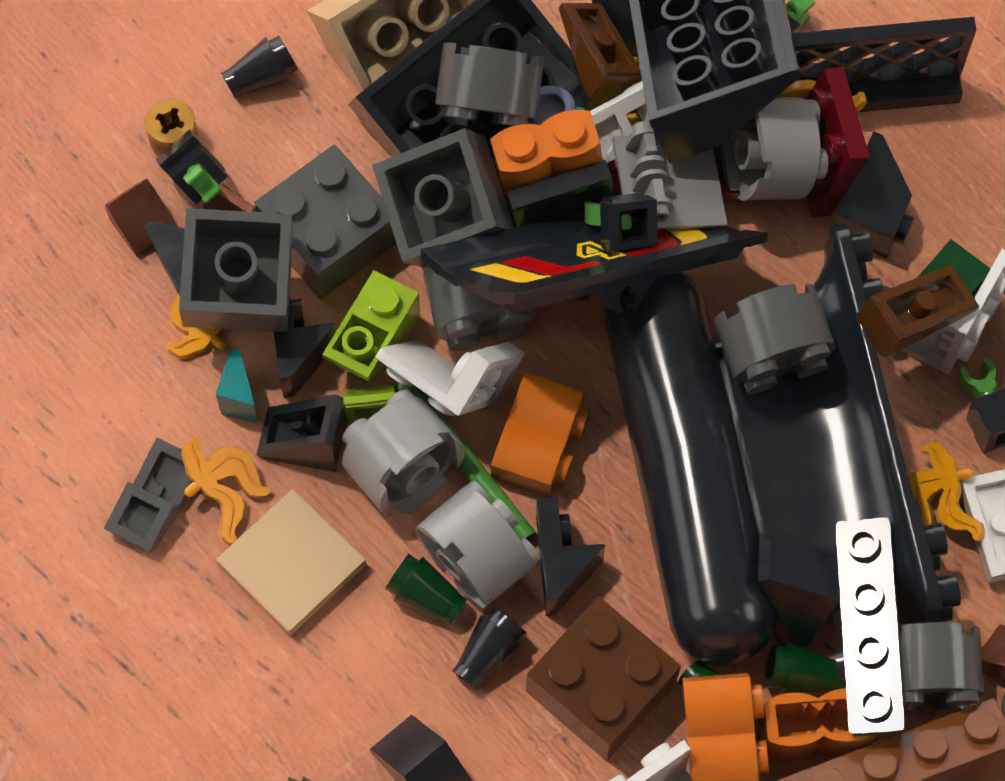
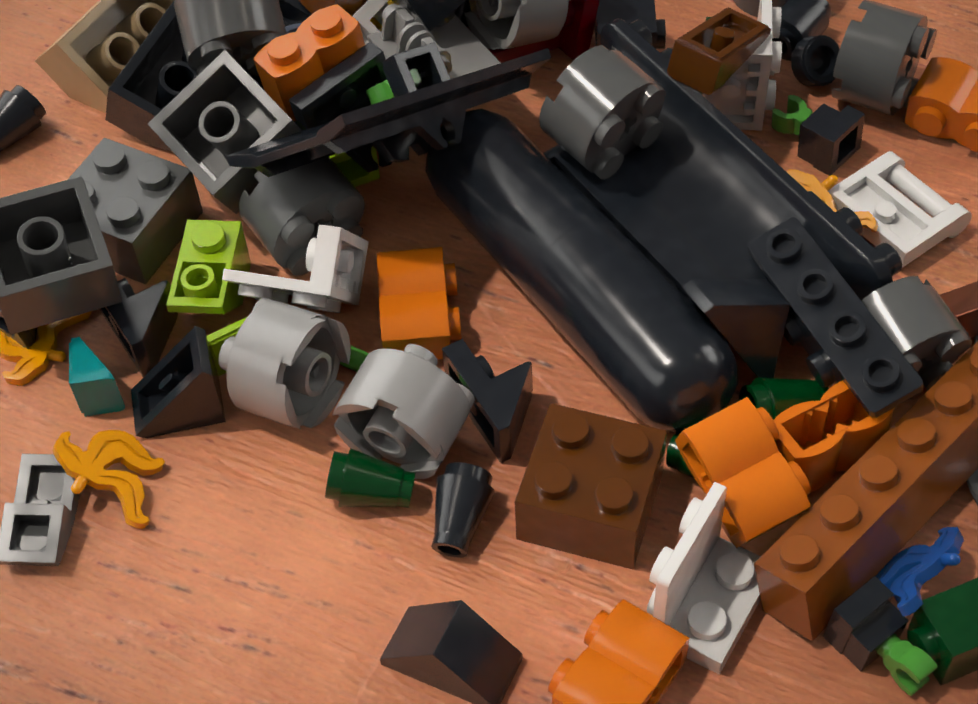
camera: 20 degrees left, 15 degrees down
tan tile [216,489,367,636] -> none

